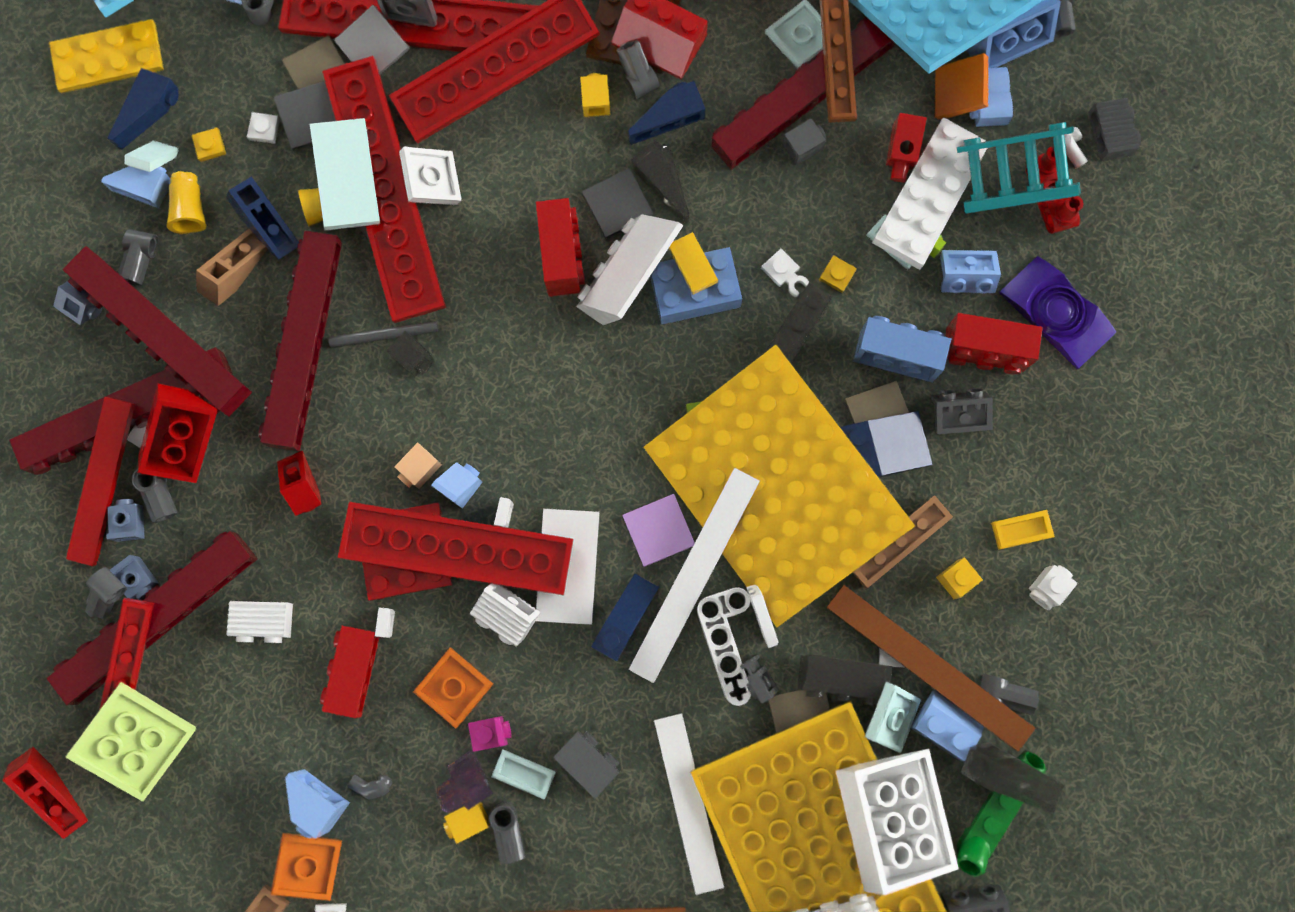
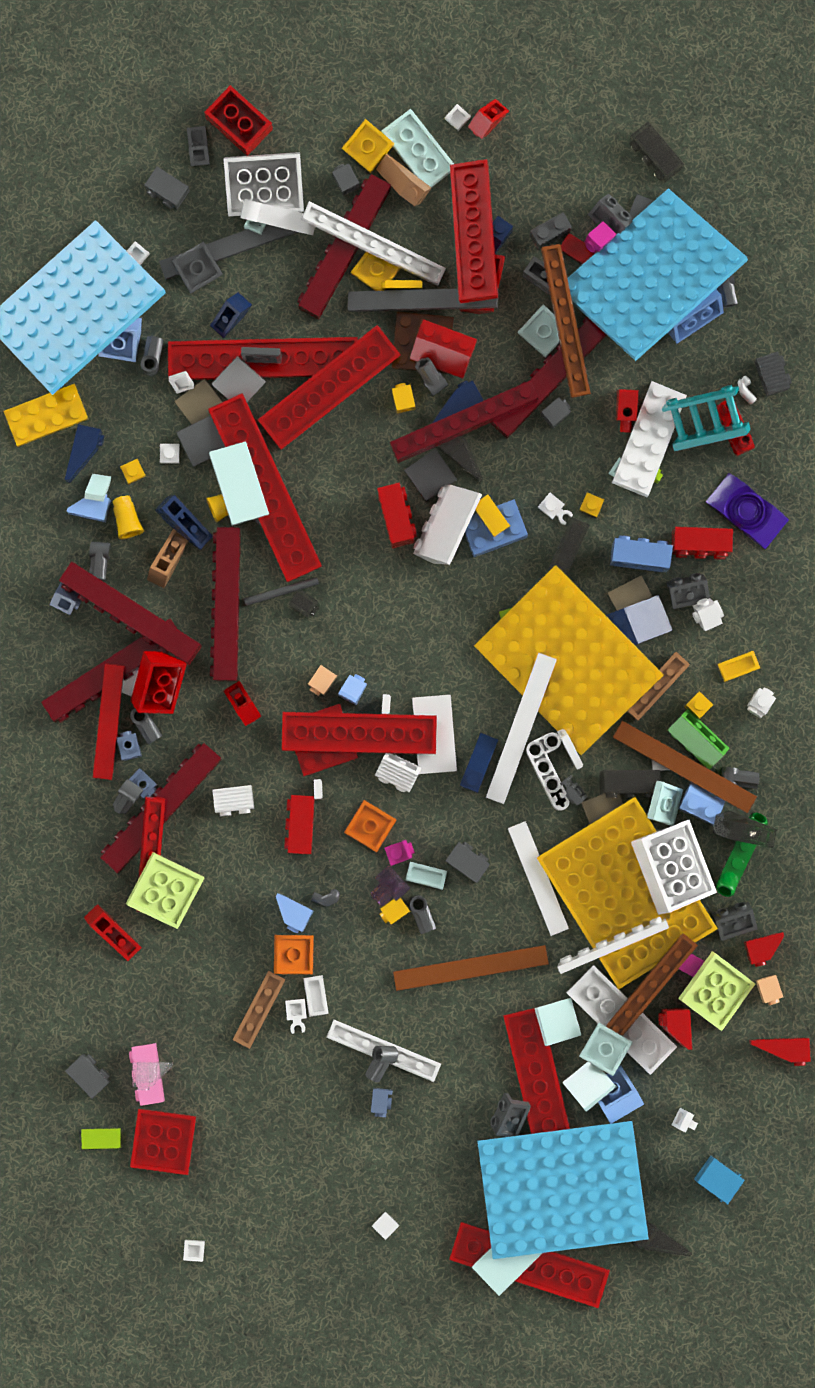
camera: 10 degrees left, 5 degrees up
white plate [399,147,462,205] -> none
lavender tile [623,494,695,567] -> none
orange tile [935,53,988,119] -> none
light blue bracket [940,250,1001,294] -> none
light blue brick [970,67,1013,127] -> none
none -> white tile [169,371,194,394]
none -> dark red brick [390,380,538,463]
none -> bright green brick [668,709,730,770]
none -> white brick [692,598,724,631]

